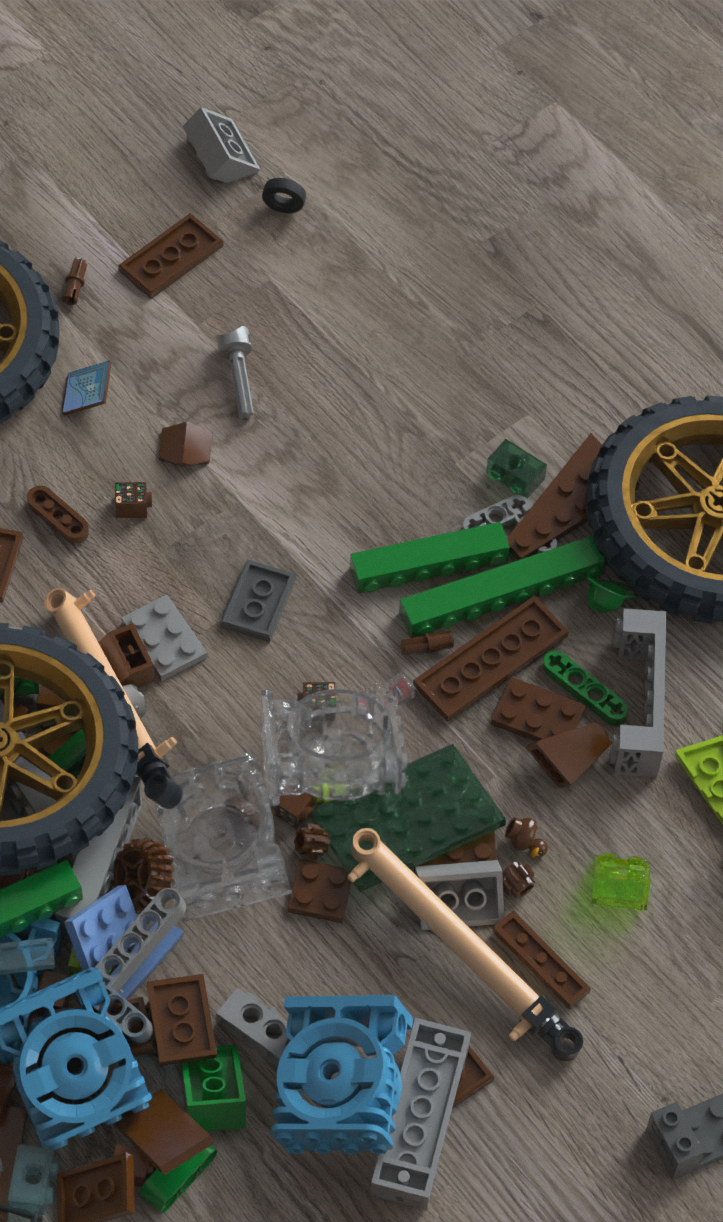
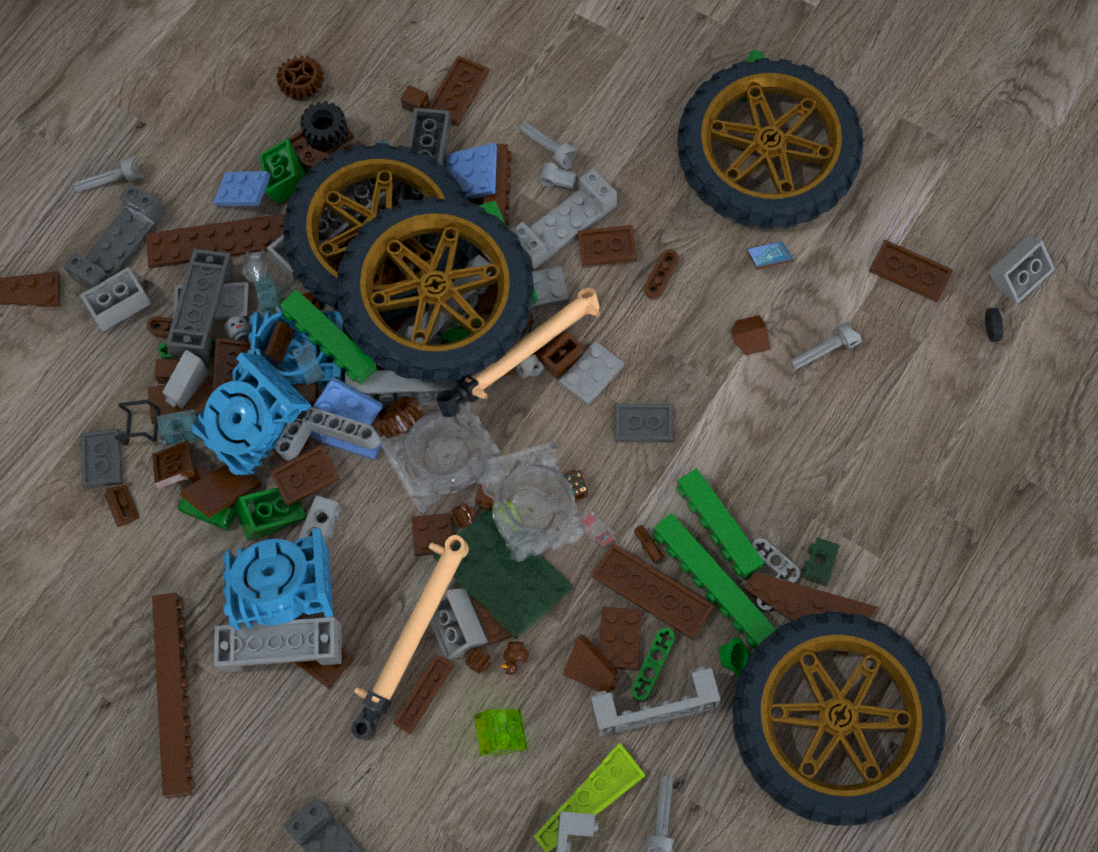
camera: 80 degrees right, 10 degrees up
reddish brown axle [62,257,87,305] -> none
brick [115,482,152,518] -> none

